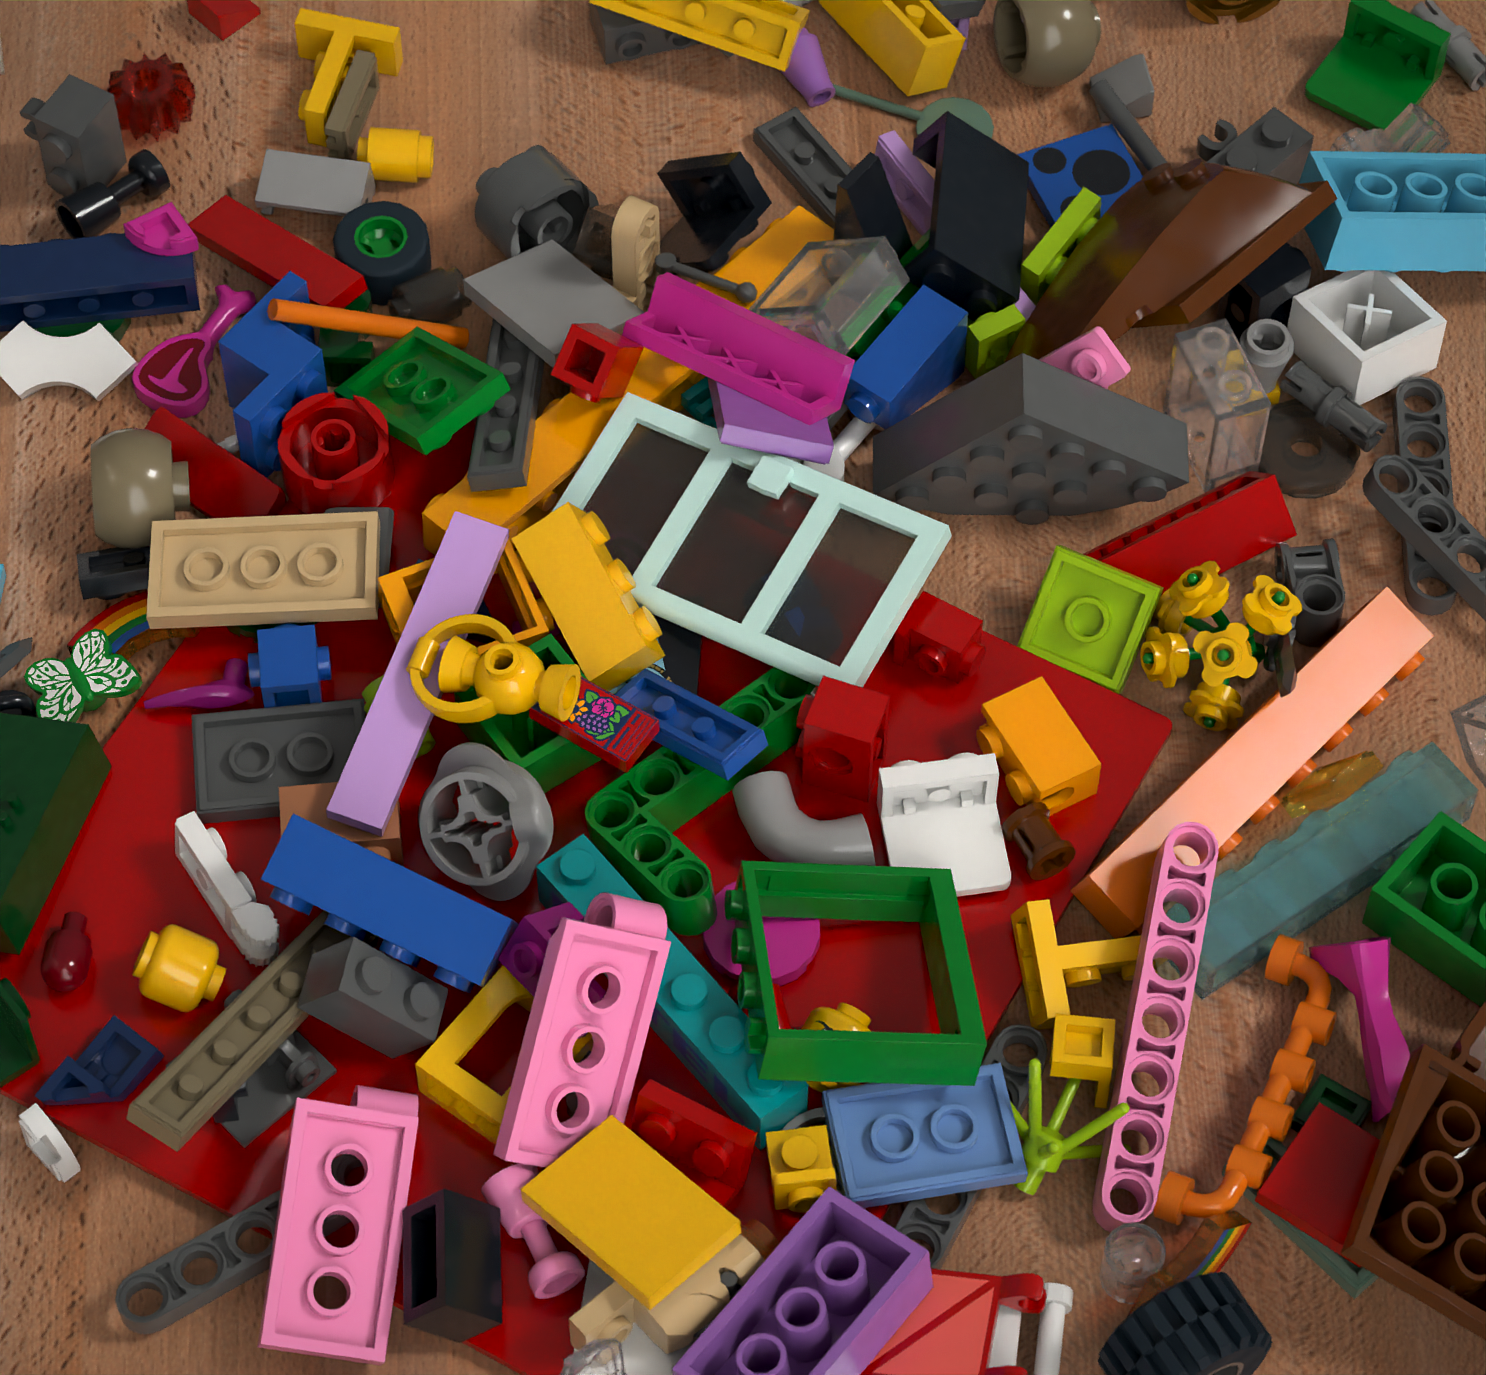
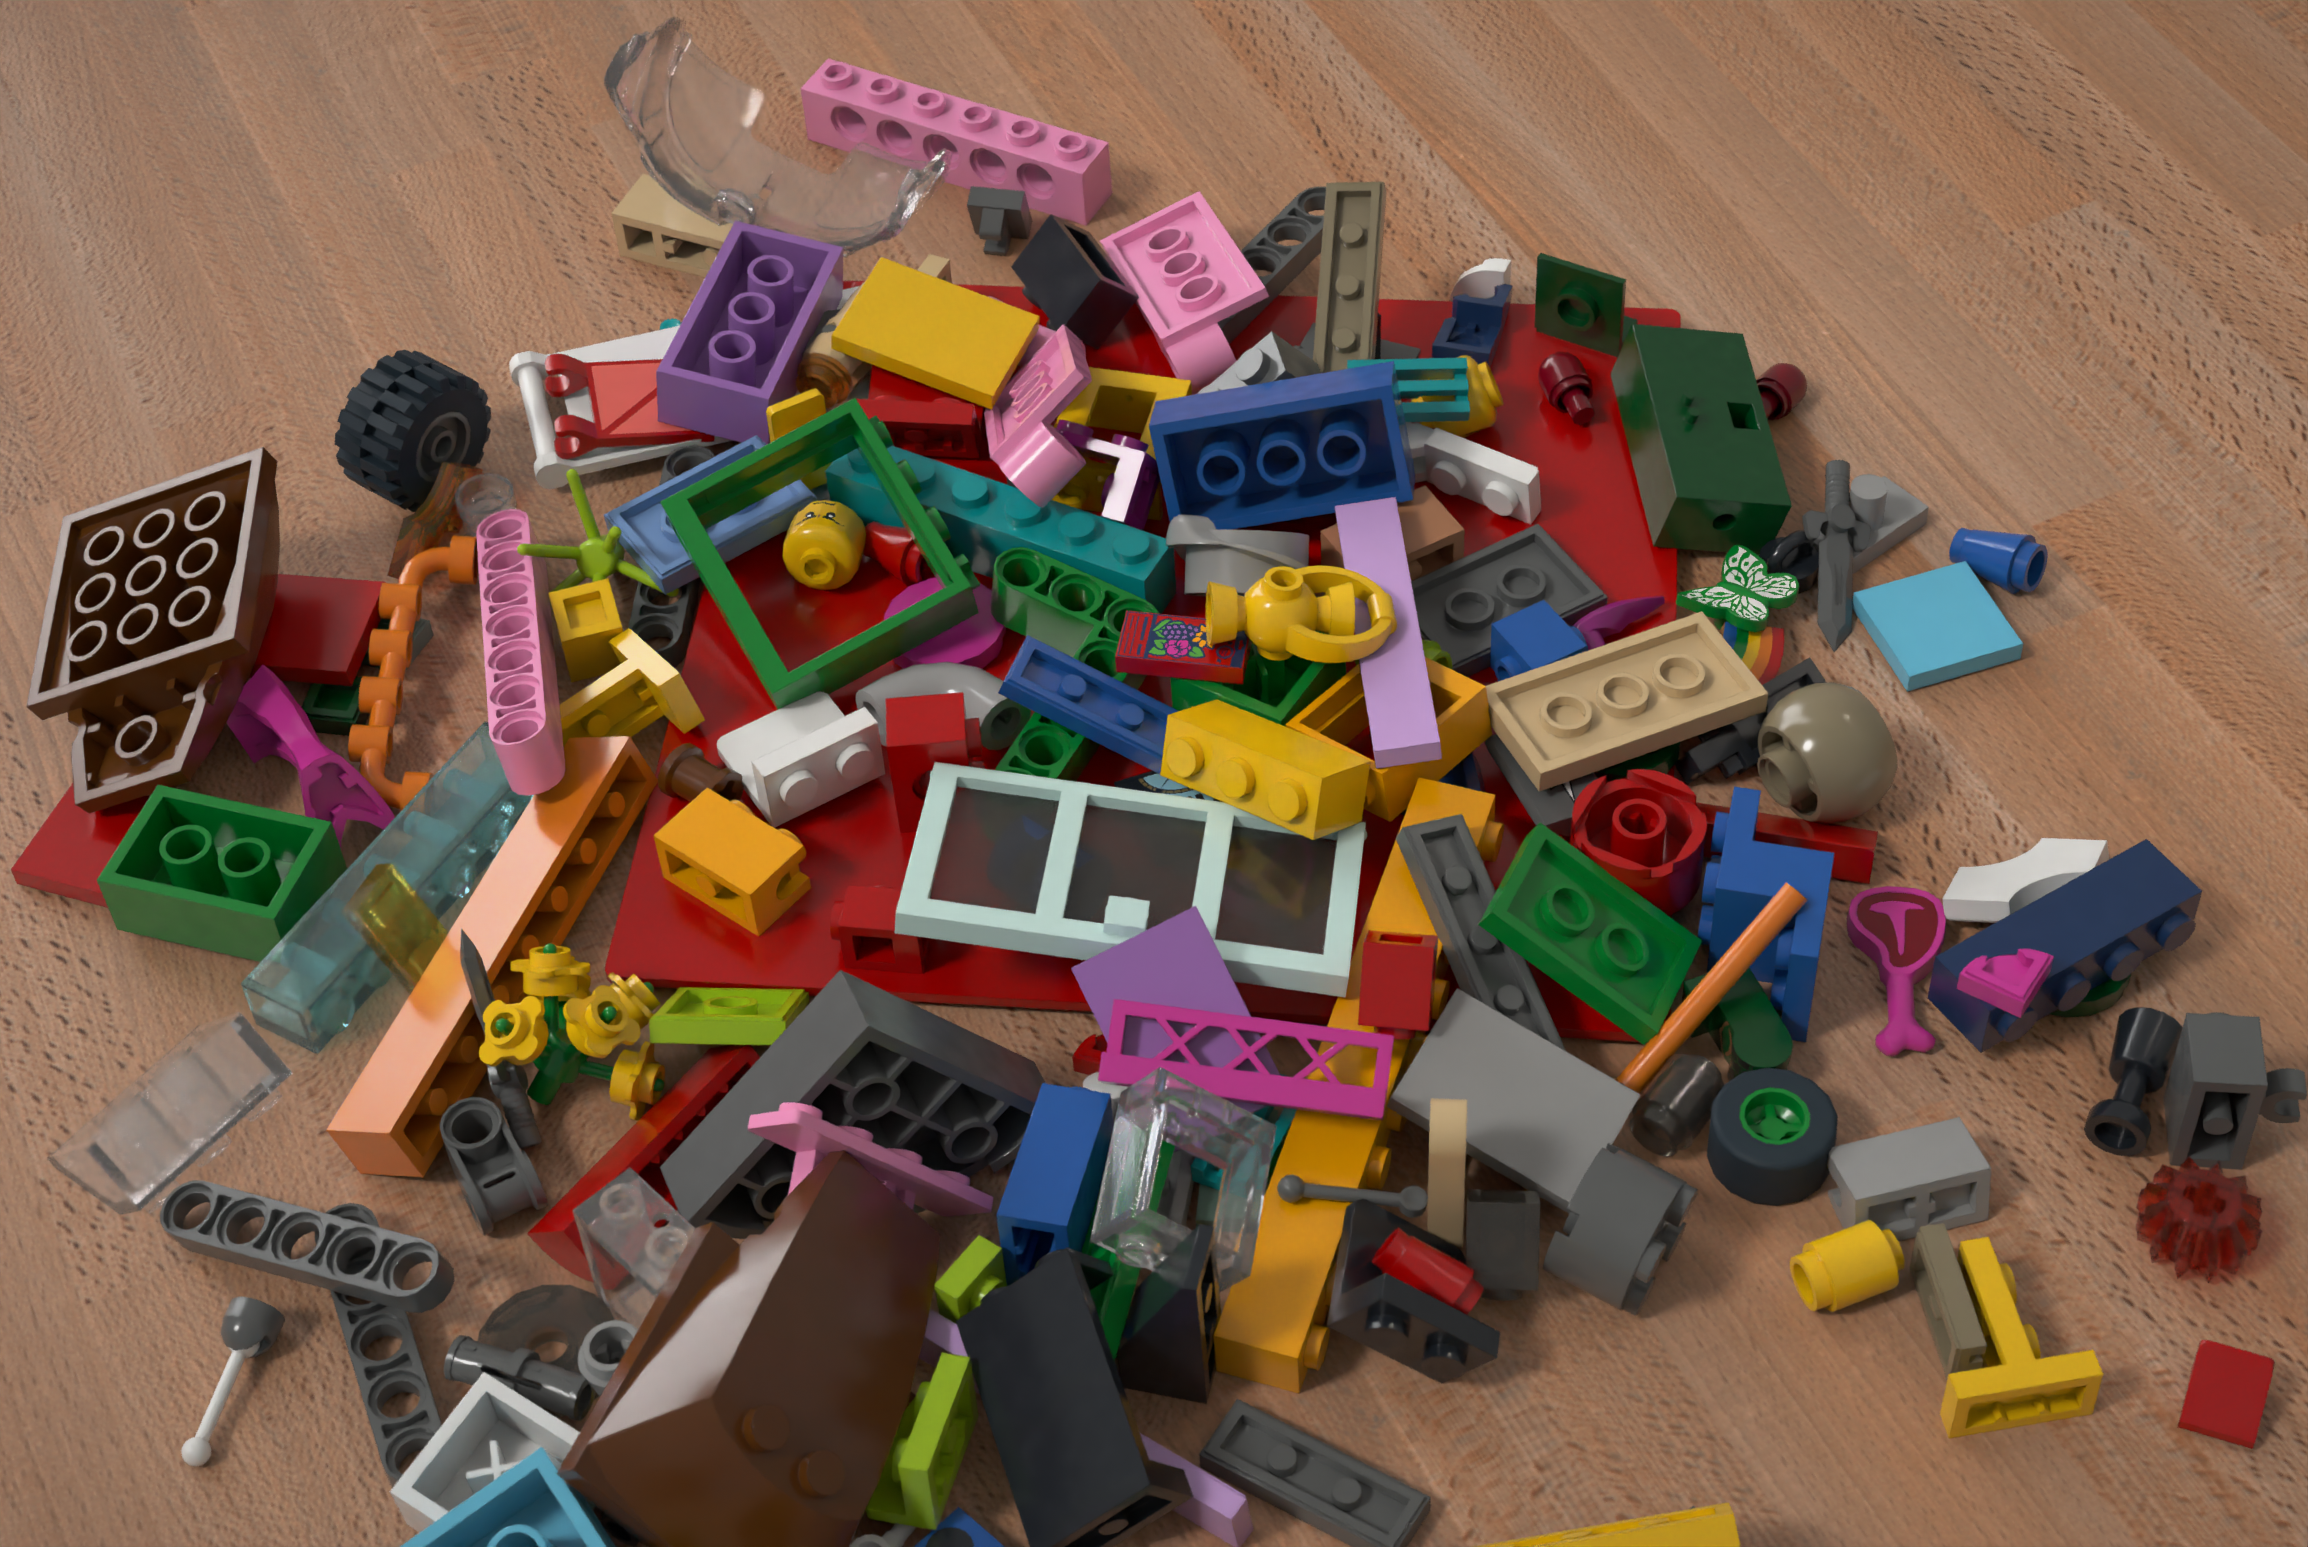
camera: 160 degrees right, 10 degrees down
red tile [188,195,368,309] -> none
none -> teal tile [1346,358,1470,422]
none -> red cone [1372,1228,1484,1315]

